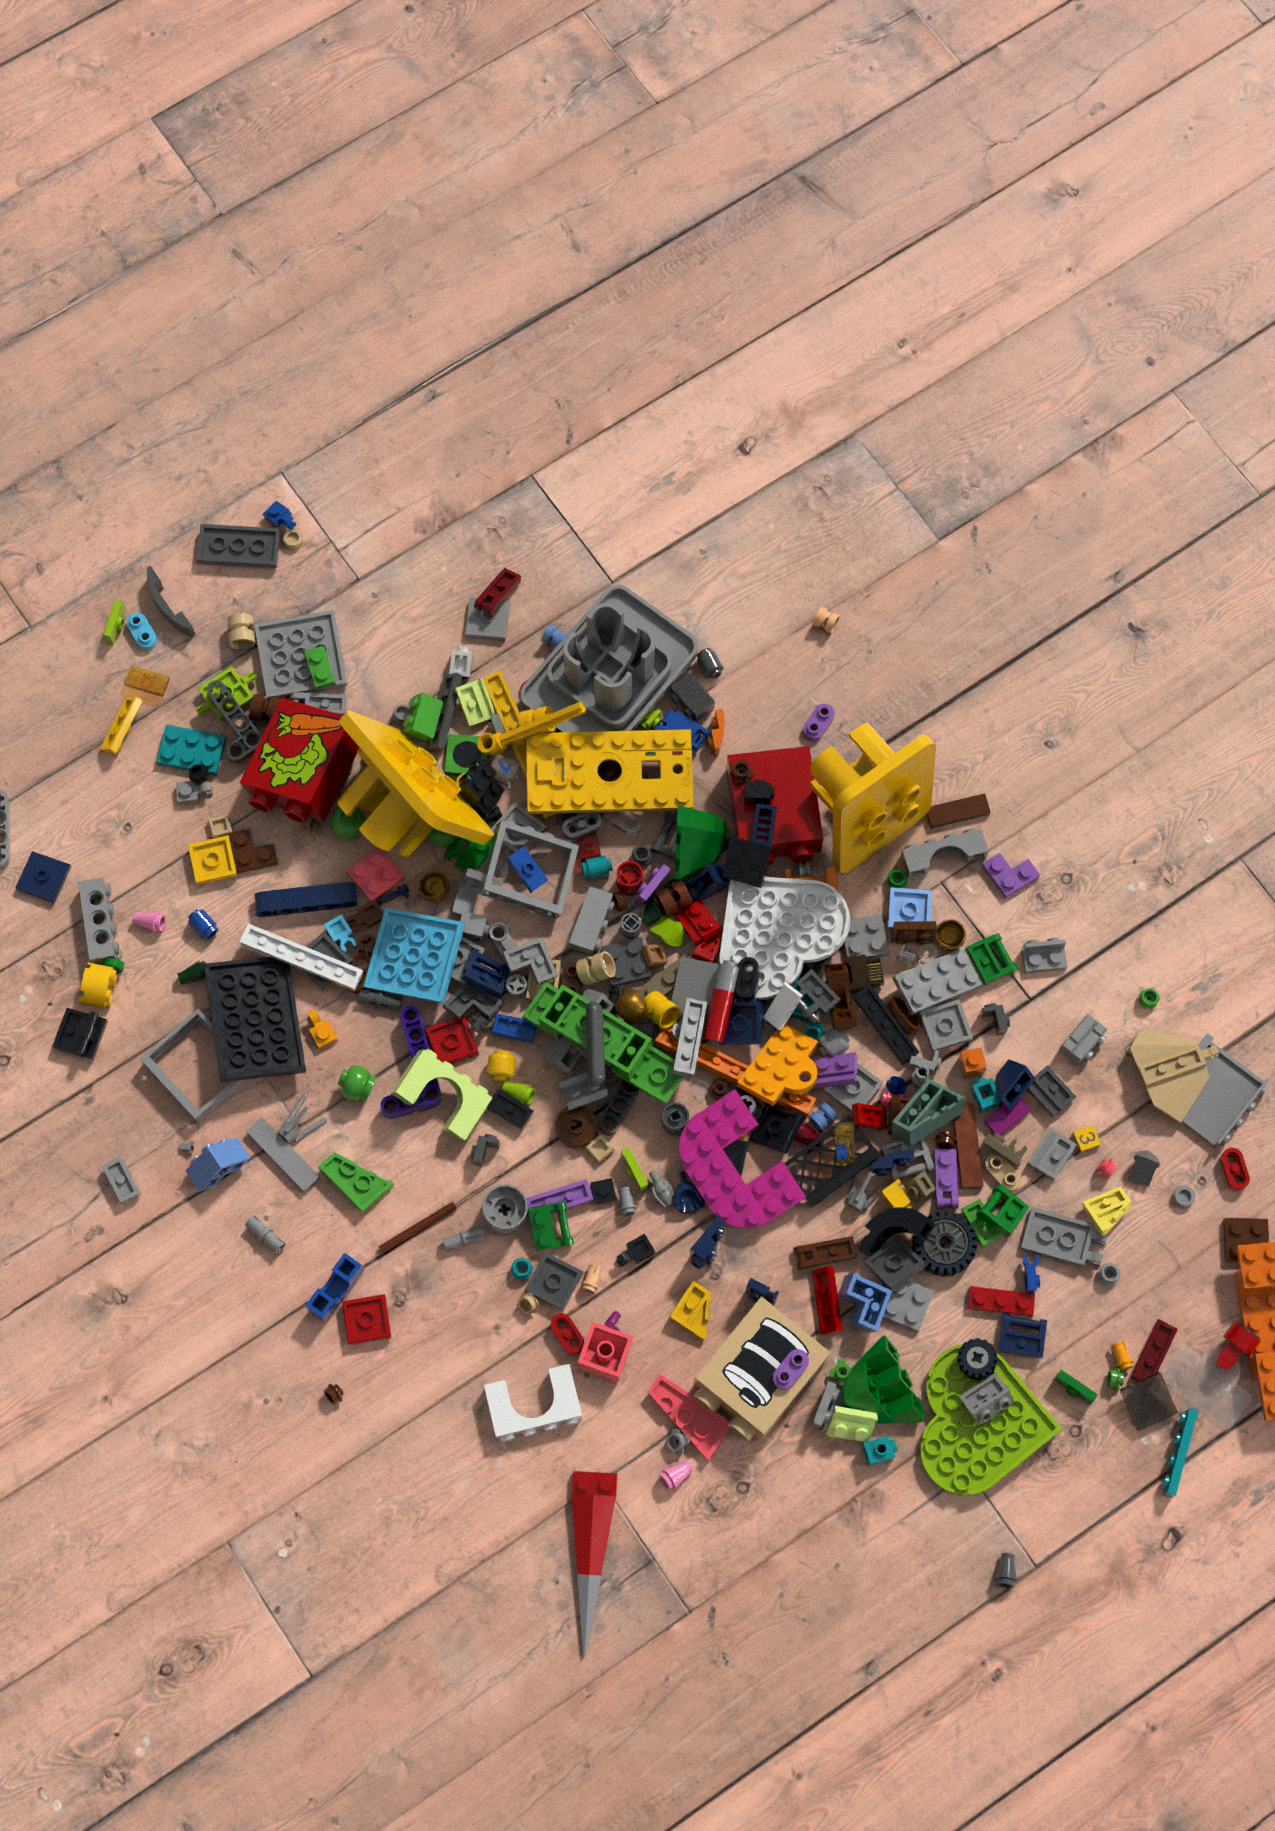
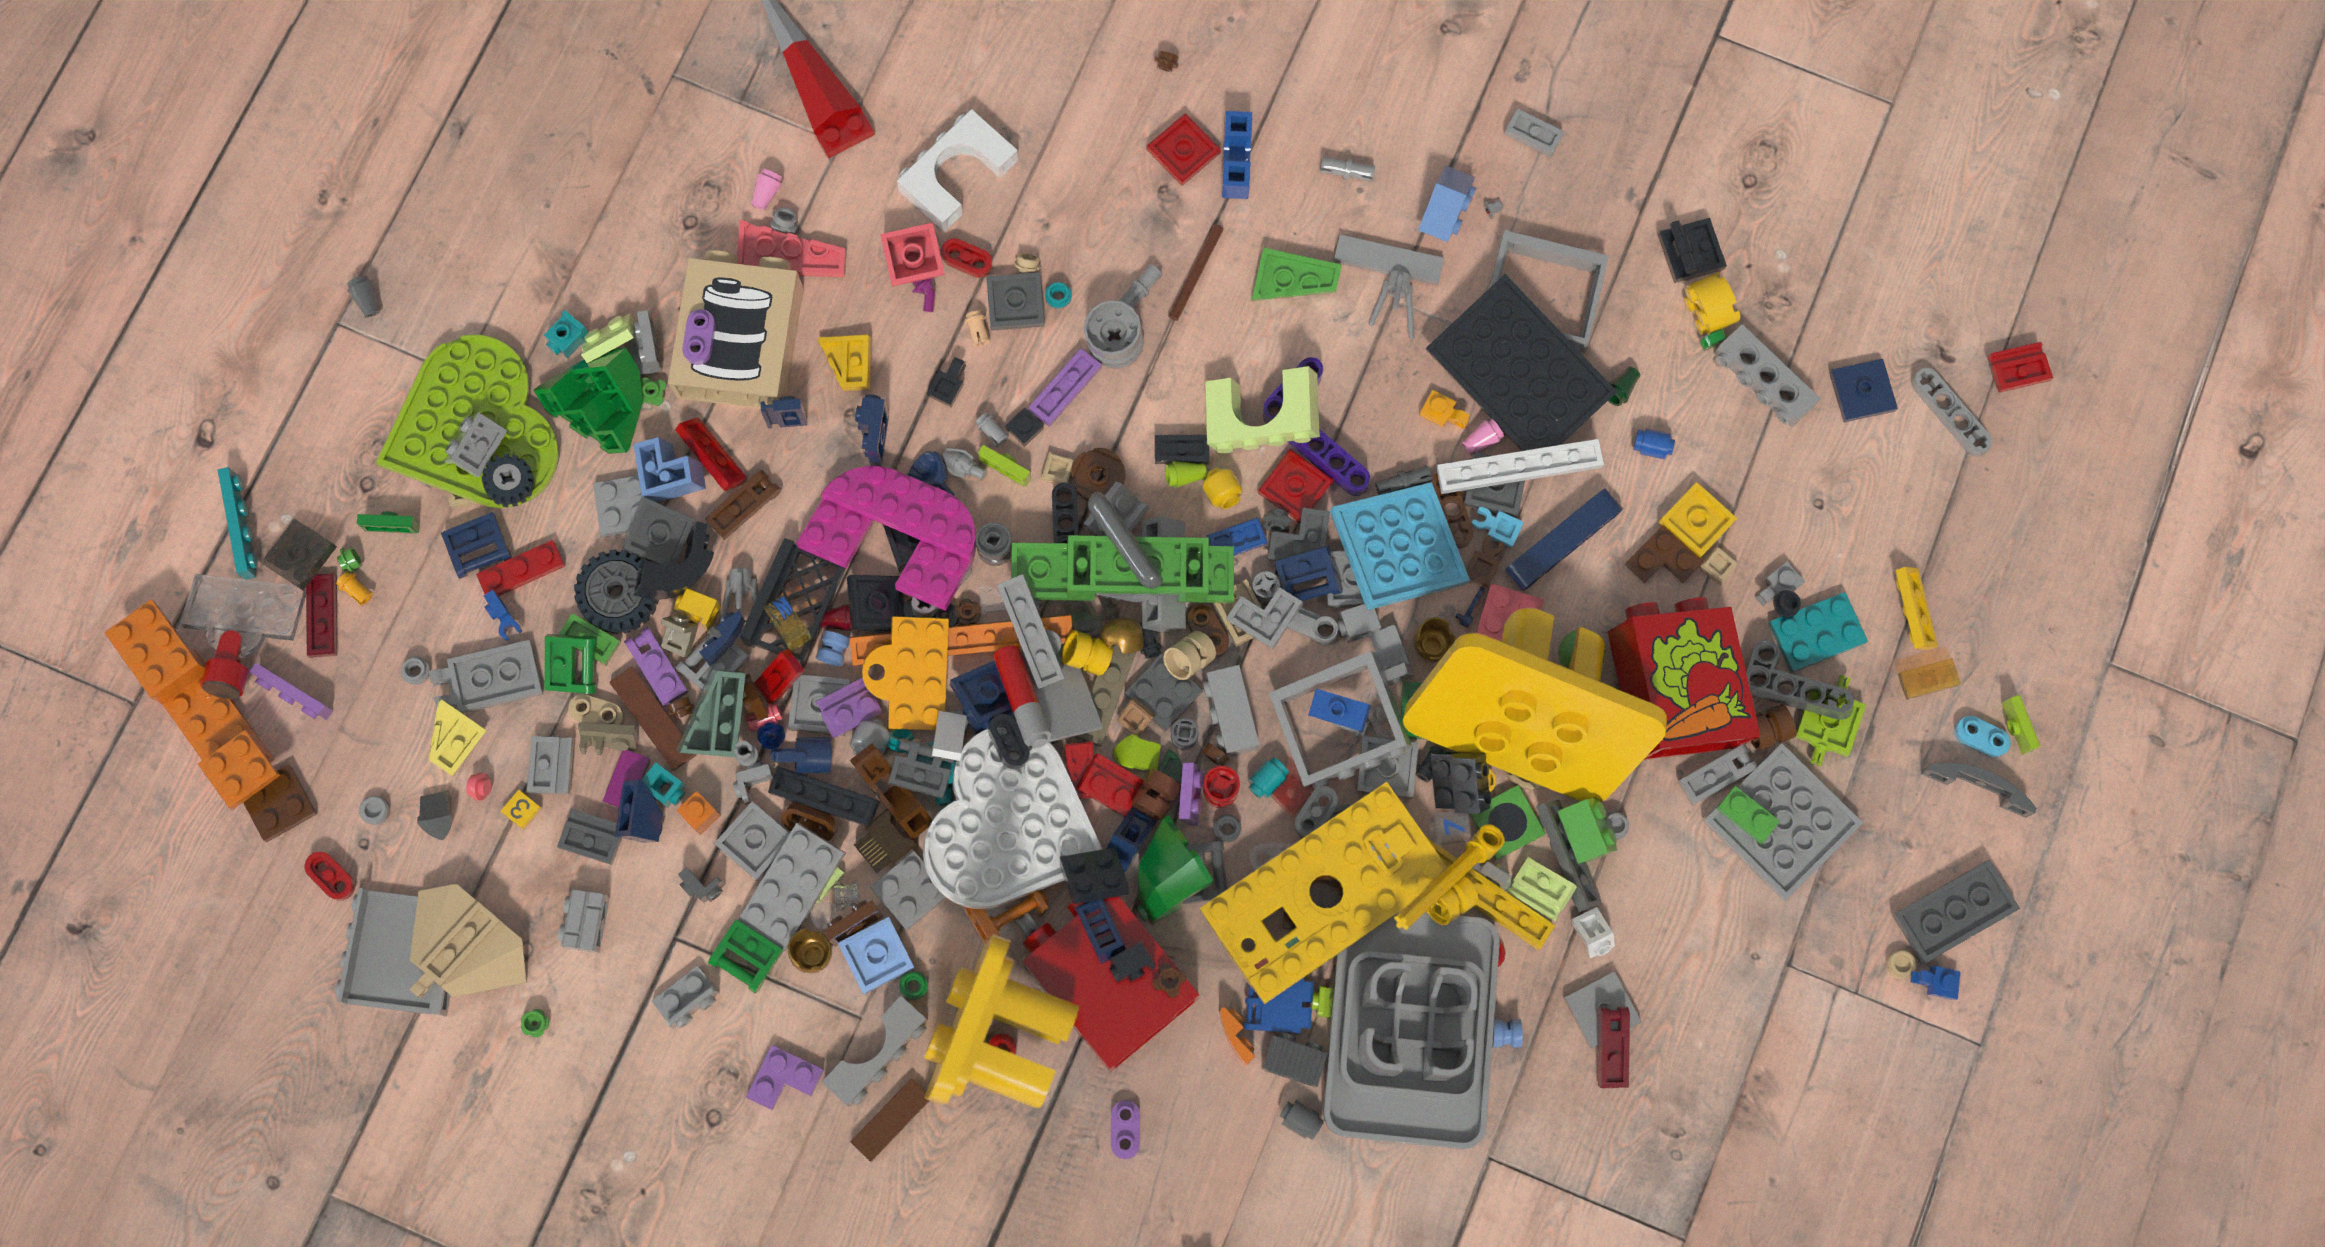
camera: 145 degrees right, 5 degrees up
bright pink cone [133,912,166,933] -> none
tan wheel [227,613,255,650] -> none
bright green piece [337,1065,376,1102] -> none
dark grey bracket [470,1134,501,1166] -> none
green plate [528,1201,574,1251] -> none
none -> medium lavender plate [250,663,333,720]
none -> dark blue piece [770,737,831,773]
none -> bright pink cone [1462,419,1504,455]

